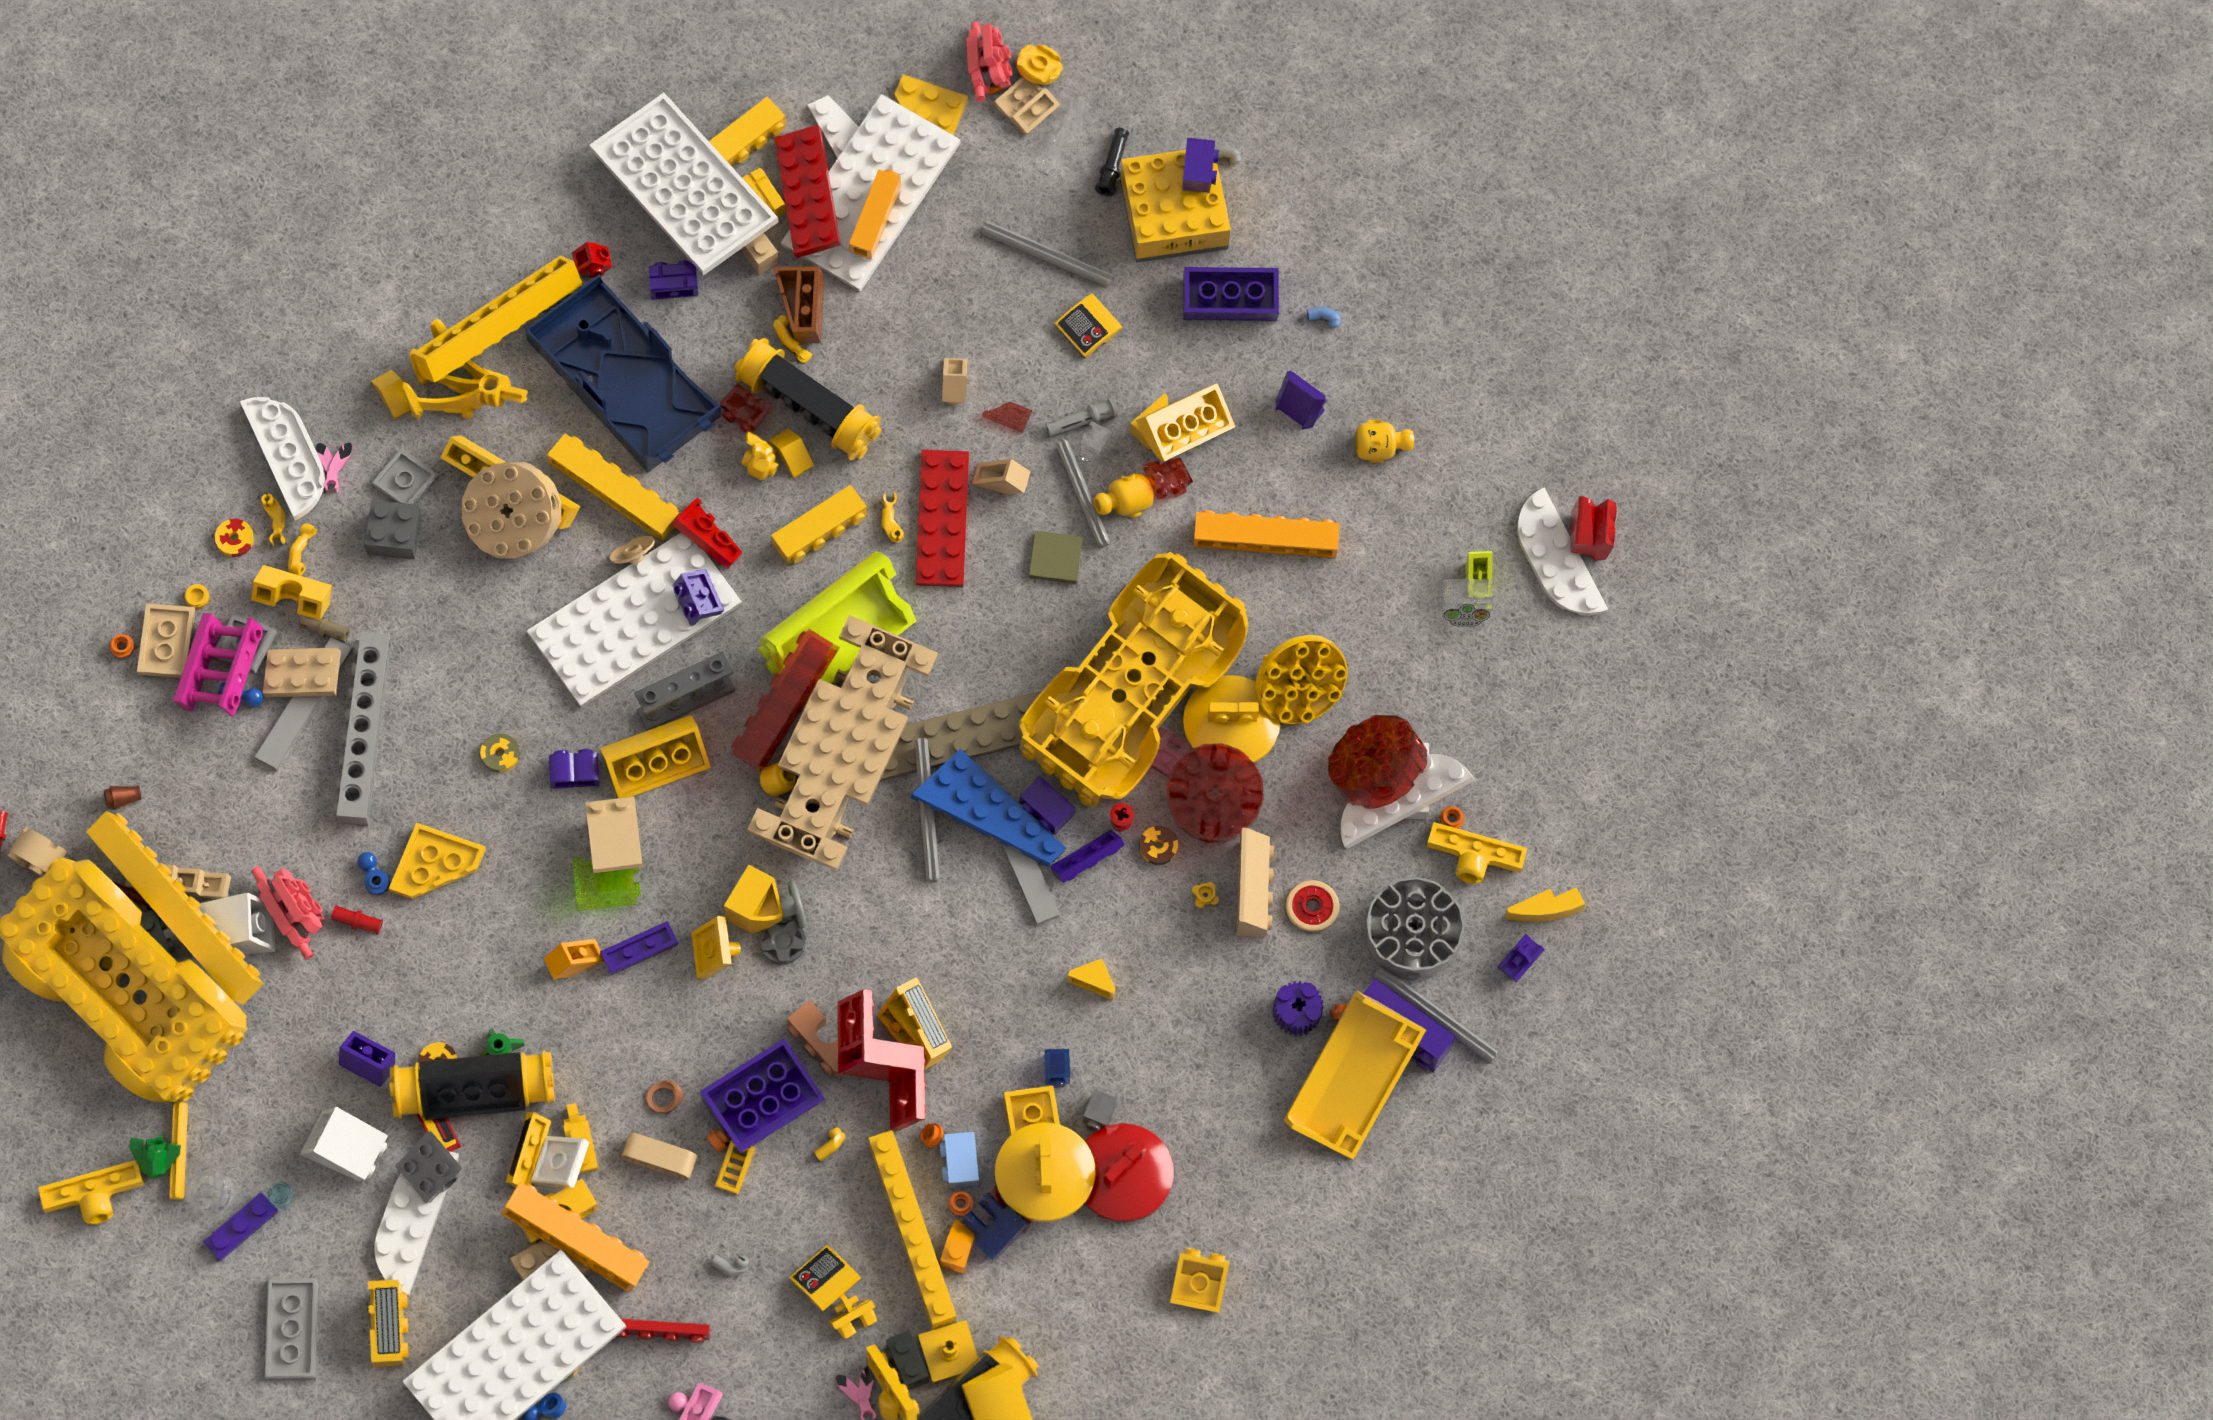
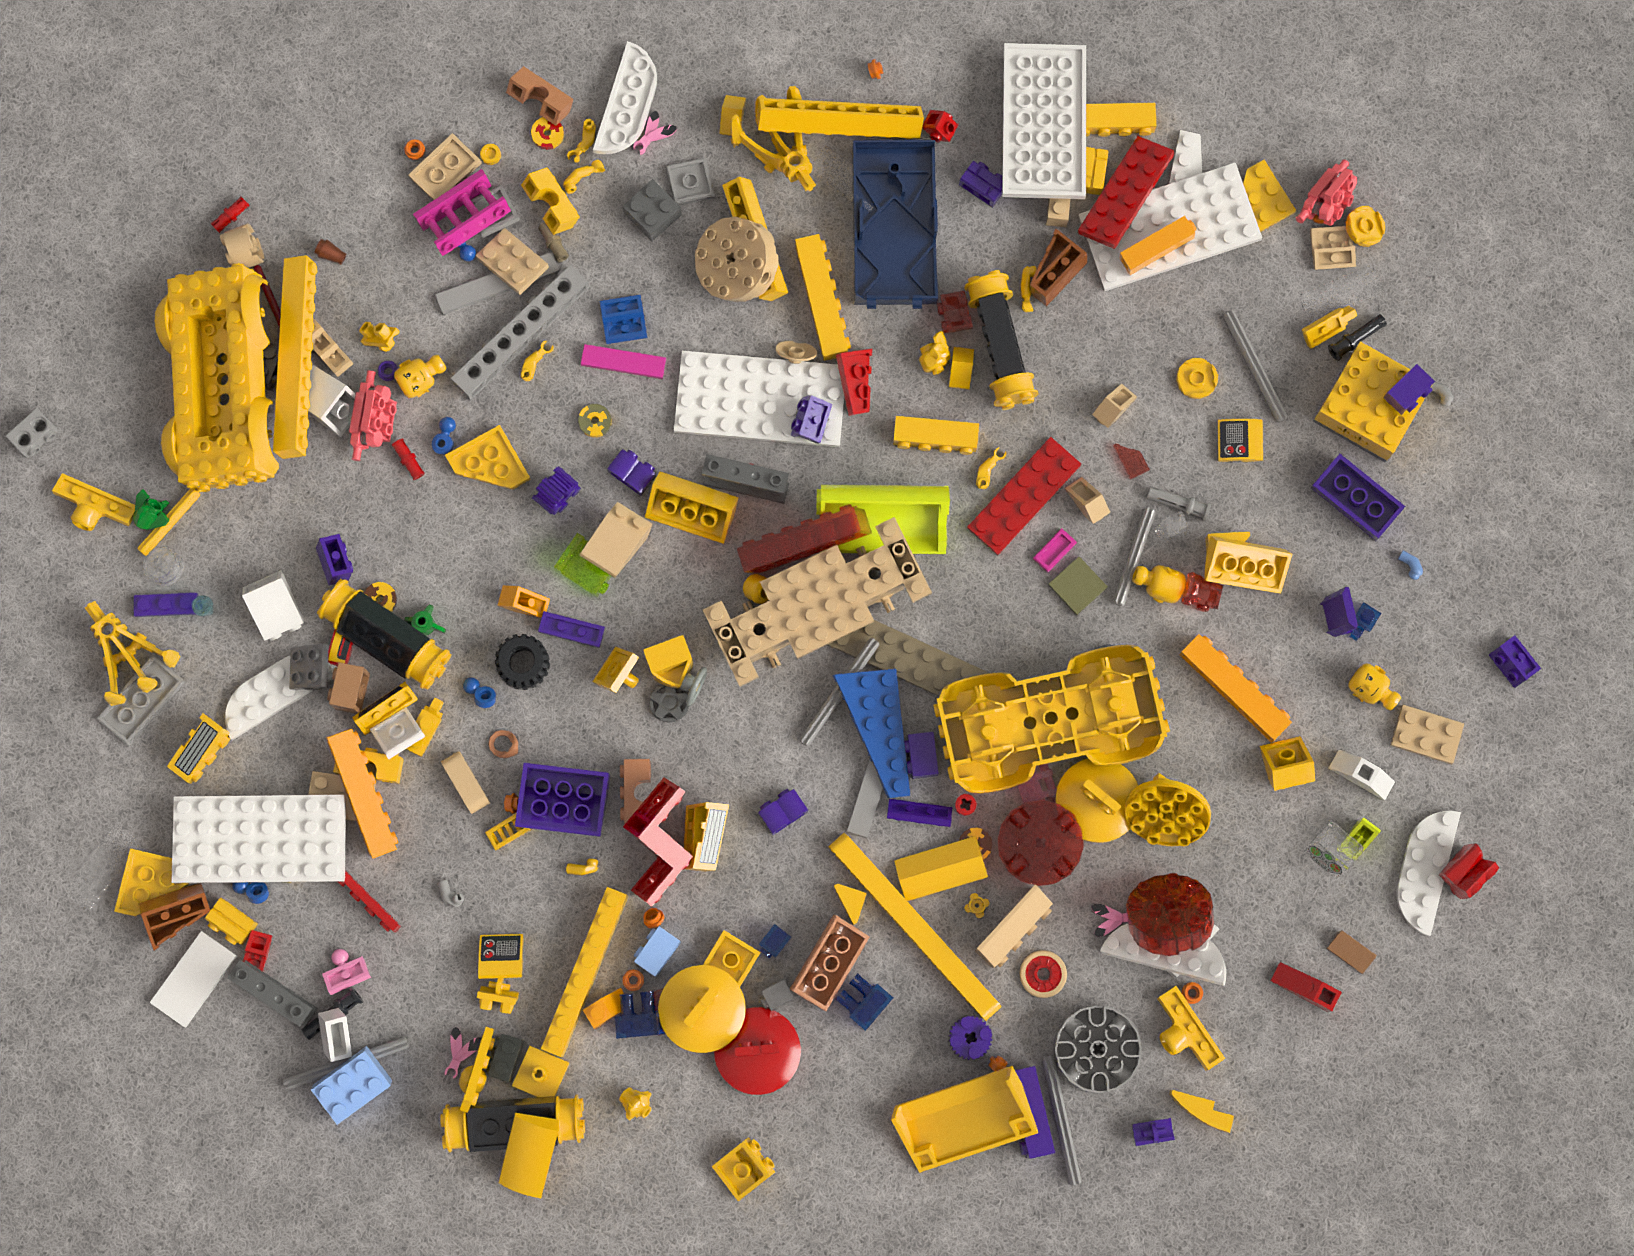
camera: 45 degrees right, 10 degrees up
none -> yellow piece [85,601,181,706]
none -> medium nougat brick [327,662,370,714]
none -> yellow hips [359,322,400,352]
none -> dark purple plate [377,361,398,381]
none -> yellow piece [394,355,446,398]
none -> blue plate [463,677,496,708]
none -> black tyre [495,634,550,690]
none -> nougat arch [506,66,574,125]
none -> yellow arm [521,341,554,381]
none -> dark purple brick [532,466,581,515]
none -> dark pink tile [581,344,666,379]
none -> blue slope [600,295,647,344]
none -> yellow rock [619,1087,652,1121]
none -> dark purple brick [758,789,808,836]
none -> nougat brick [789,914,870,1011]
none -> yellow beam [828,832,1002,1021]
none -> clear blue brick [835,973,894,1031]
none -> orange plate [867,59,884,79]
none -> yellow slope [894,836,988,901]
none -> dark pink tile [1033,528,1077,573]
none -> bright pink piece [1091,904,1141,937]
none -> yellow tile [1176,358,1218,399]
none -> yellow slope [1260,736,1315,791]
none -> red slope [1270,962,1342,1012]
none -> yellow hinge [1301,305,1357,348]
none -> medium nougat slope [1327,930,1377,974]
none -> white slope [1328,750,1395,800]
none -> clear blue plate [1349,602,1381,641]
none -> tan plate [1390,705,1464,765]
none -> dark purple bracket [1489,635,1541,688]

